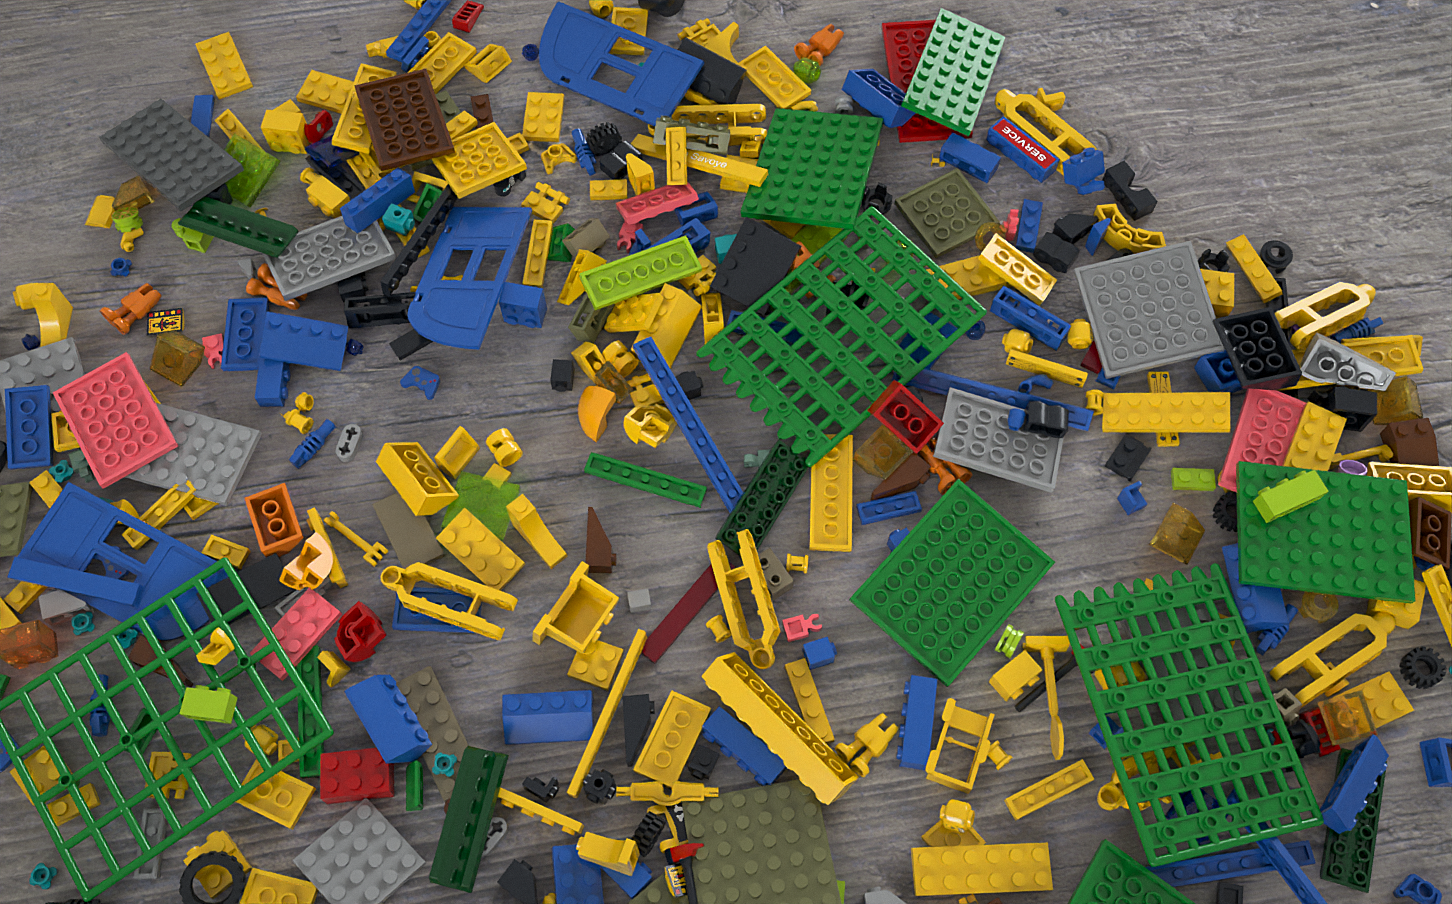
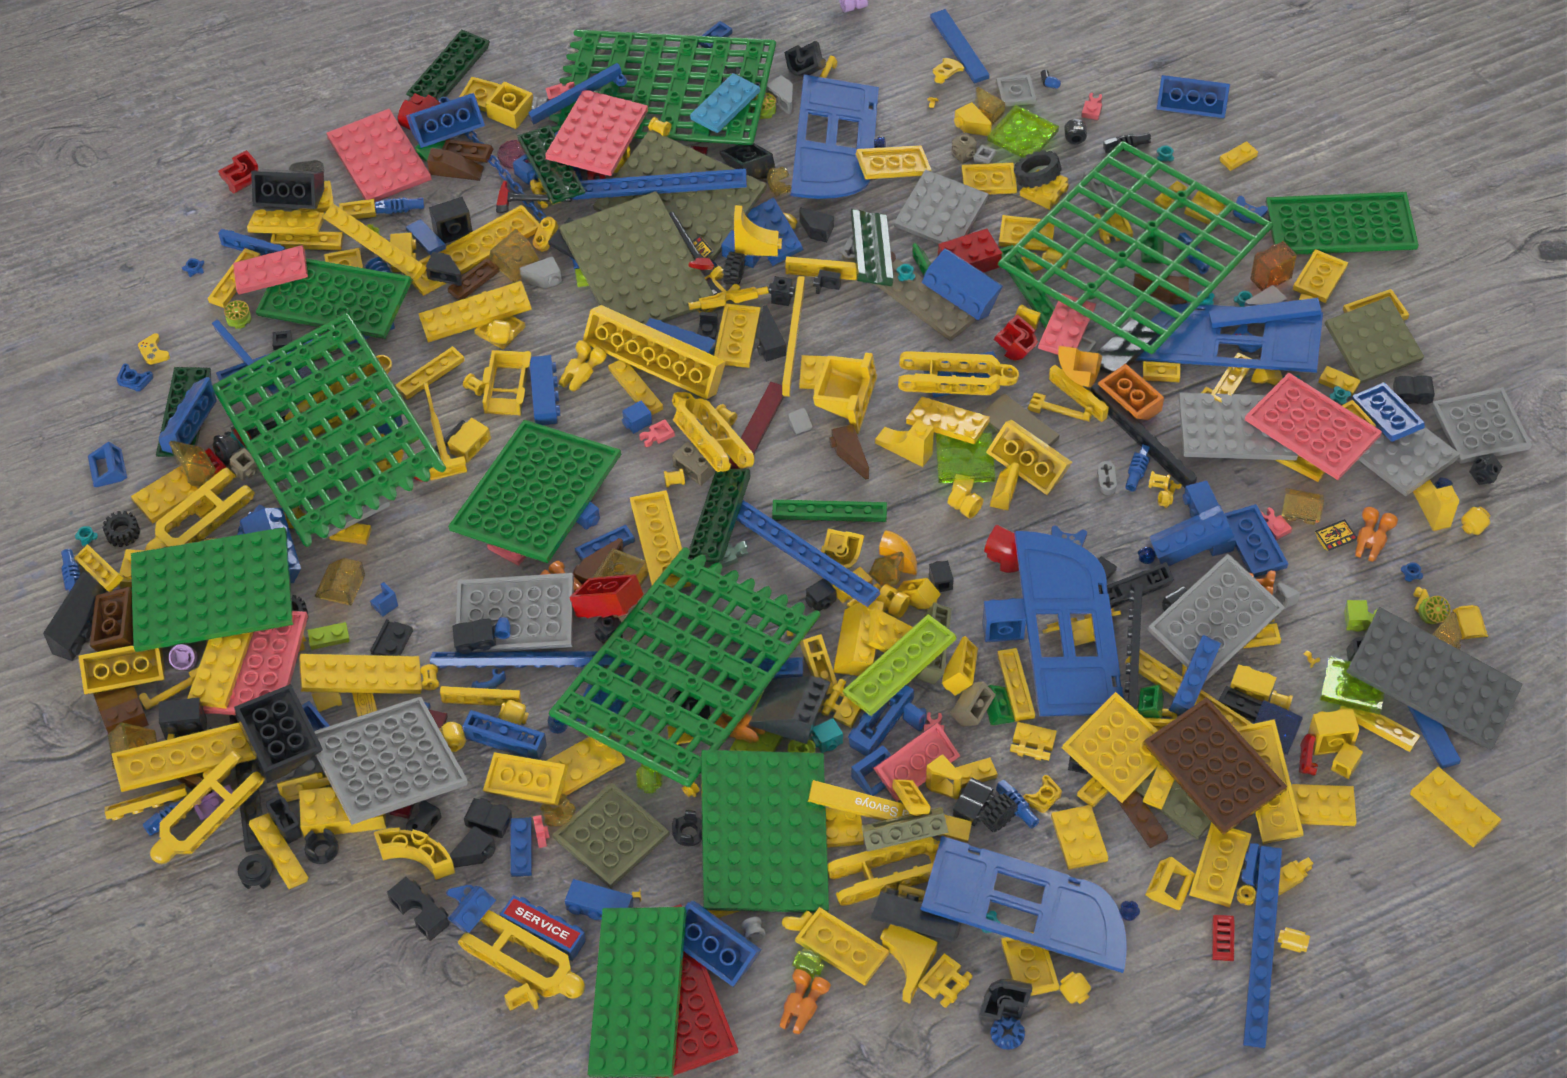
camera: 165 degrees right, 10 degrees down
dark green plate [178,196,299,258] -> none
lime brick [180,685,238,724] -> none
yellow tile [196,627,235,665] -> none
teal brick [382,203,415,236] -> none
blue slope [502,690,594,745] -> none
yellow plate [739,141,762,158] -> none
lime wheel [995,624,1024,658] -> none
blue slope [1085,218,1111,256] -> none
lime brick [1253,470,1329,523] -> none
light grey wedge [1300,332,1396,391] -> none
none -> black brick [266,795,302,844]
none -> red brick [984,525,1019,573]
none -> black plate [1091,383,1197,488]

